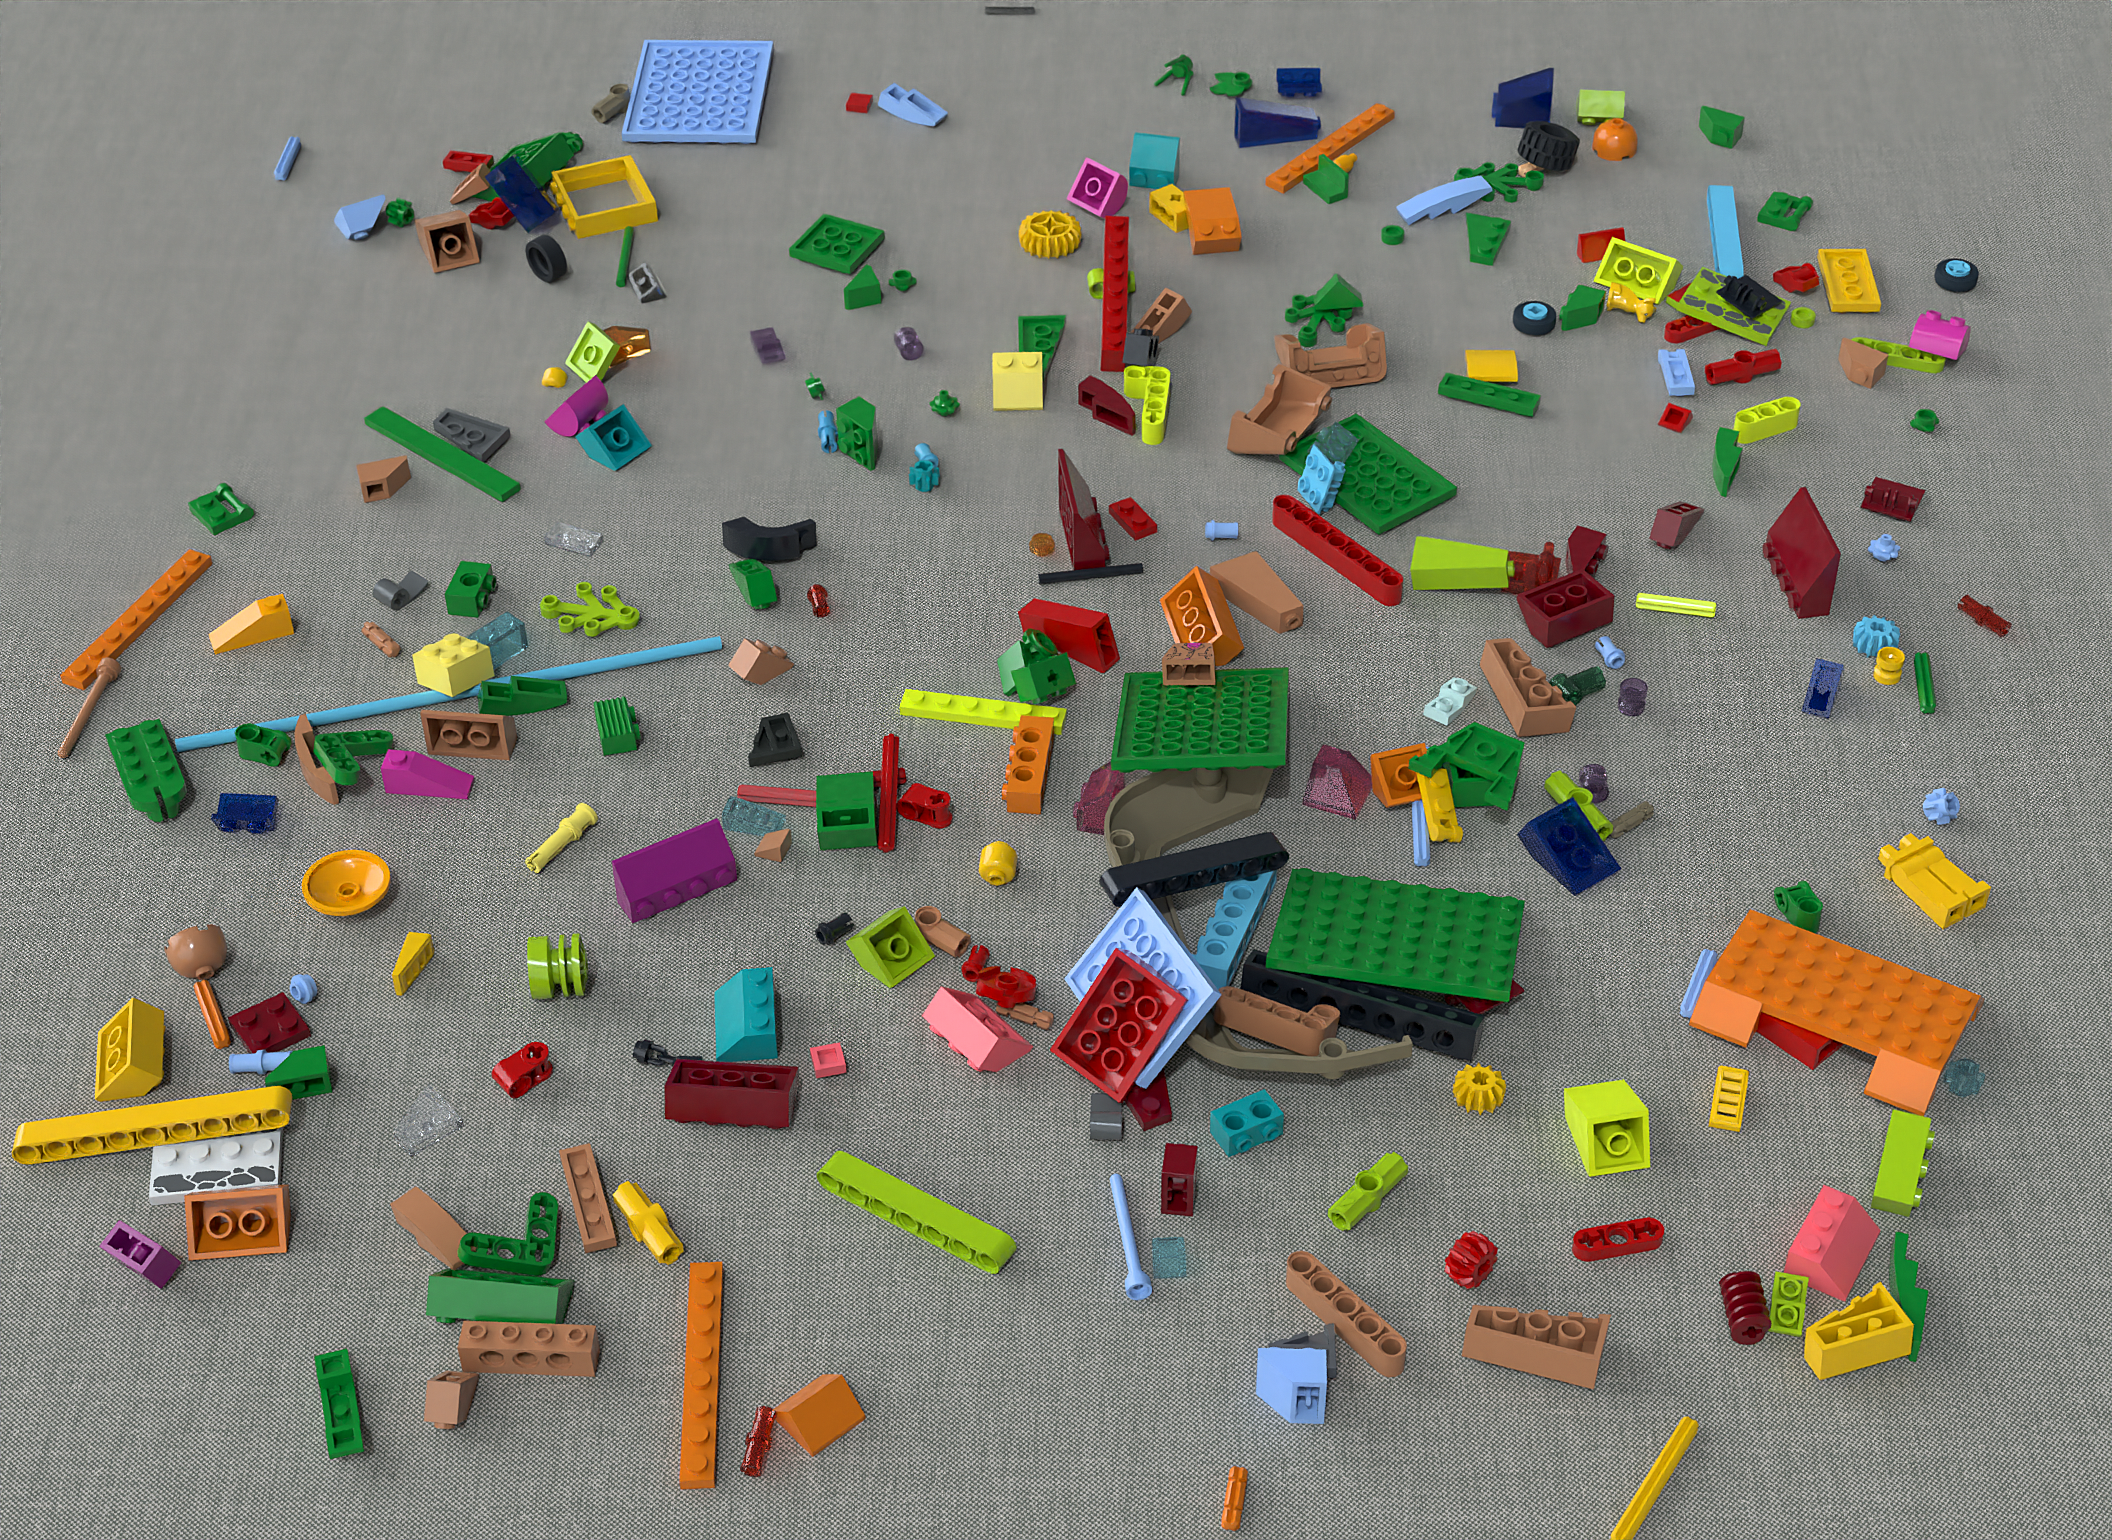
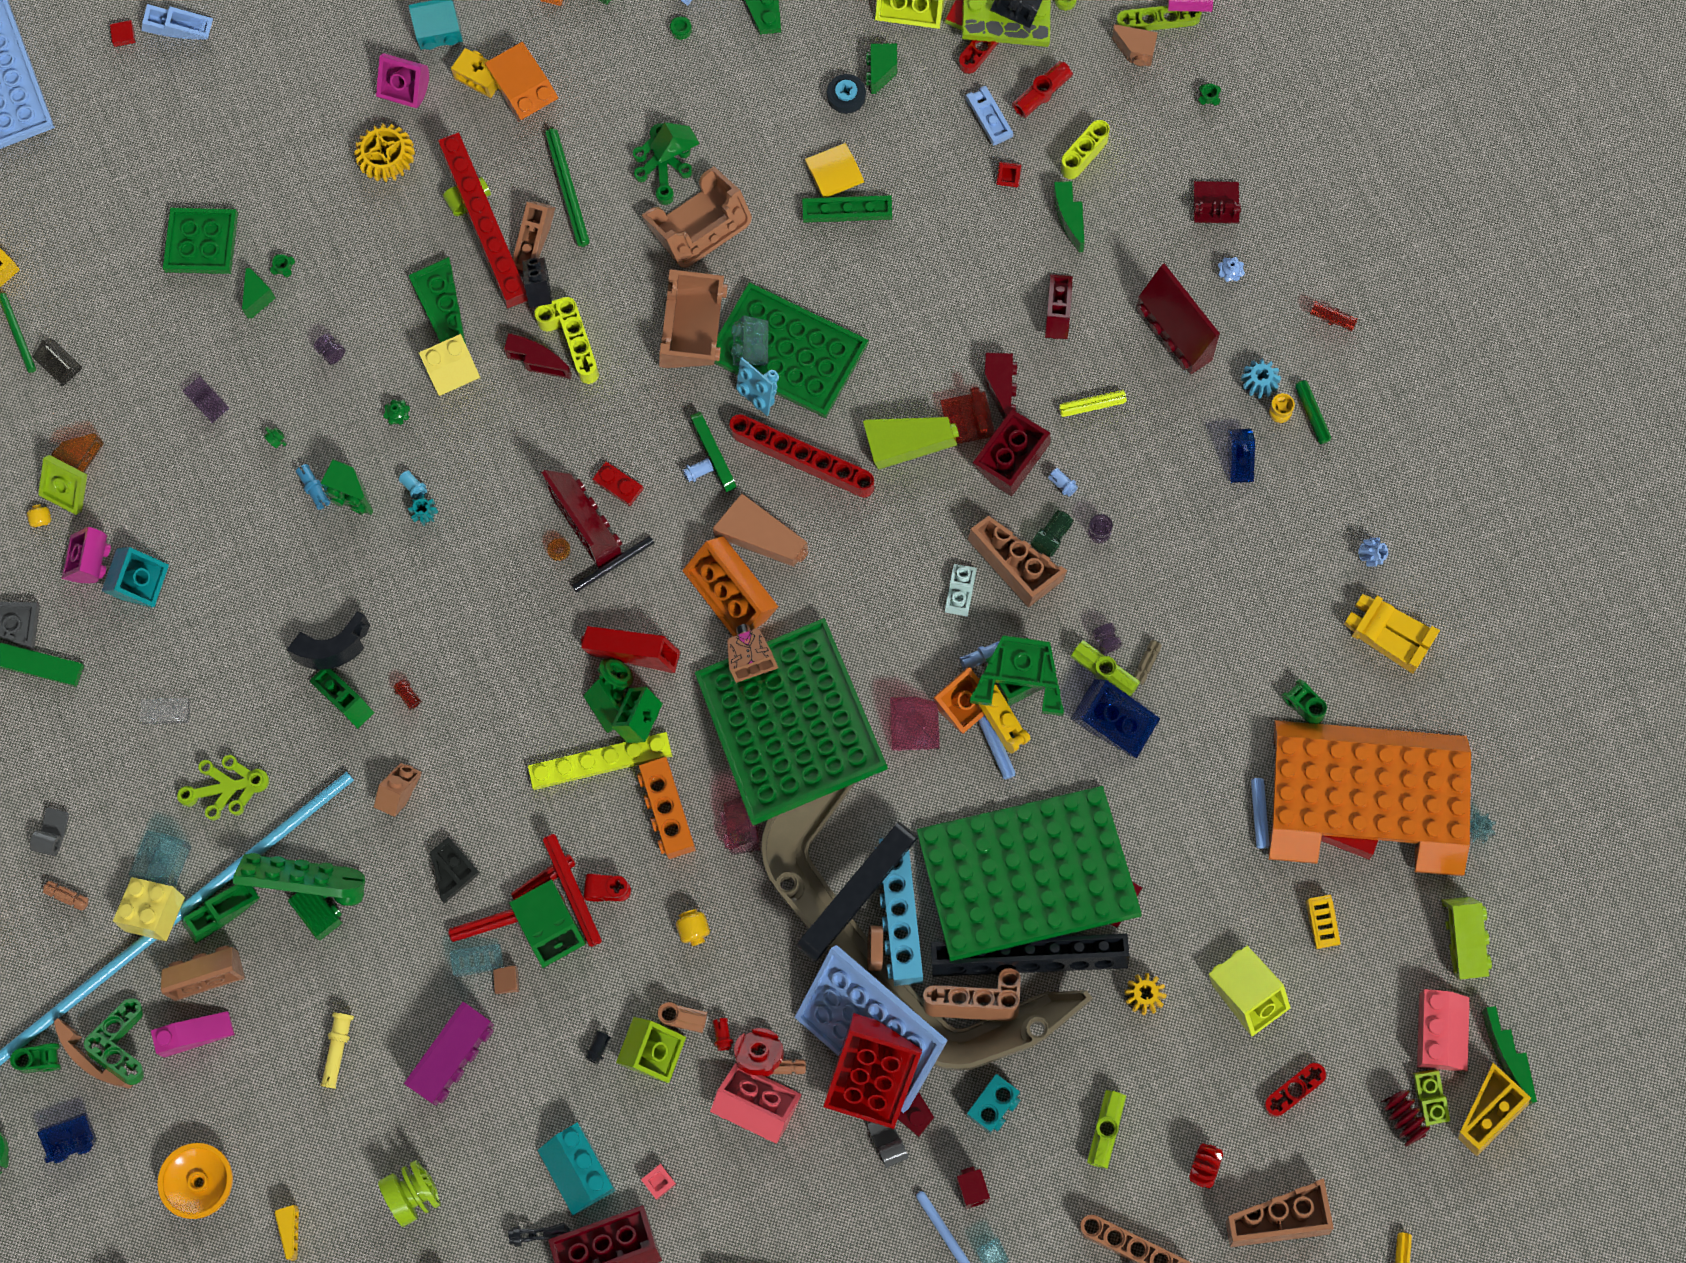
camera: 20 degrees left, 30 degrees up
green brick [444,561,497,618] -> none
yellow animal [1607,282,1656,323] -> none
none -> green plate [233,853,365,906]
none -> green axle [545,128,590,248]
none -> green beam [690,411,737,493]
none -> nougat beam [867,925,883,971]

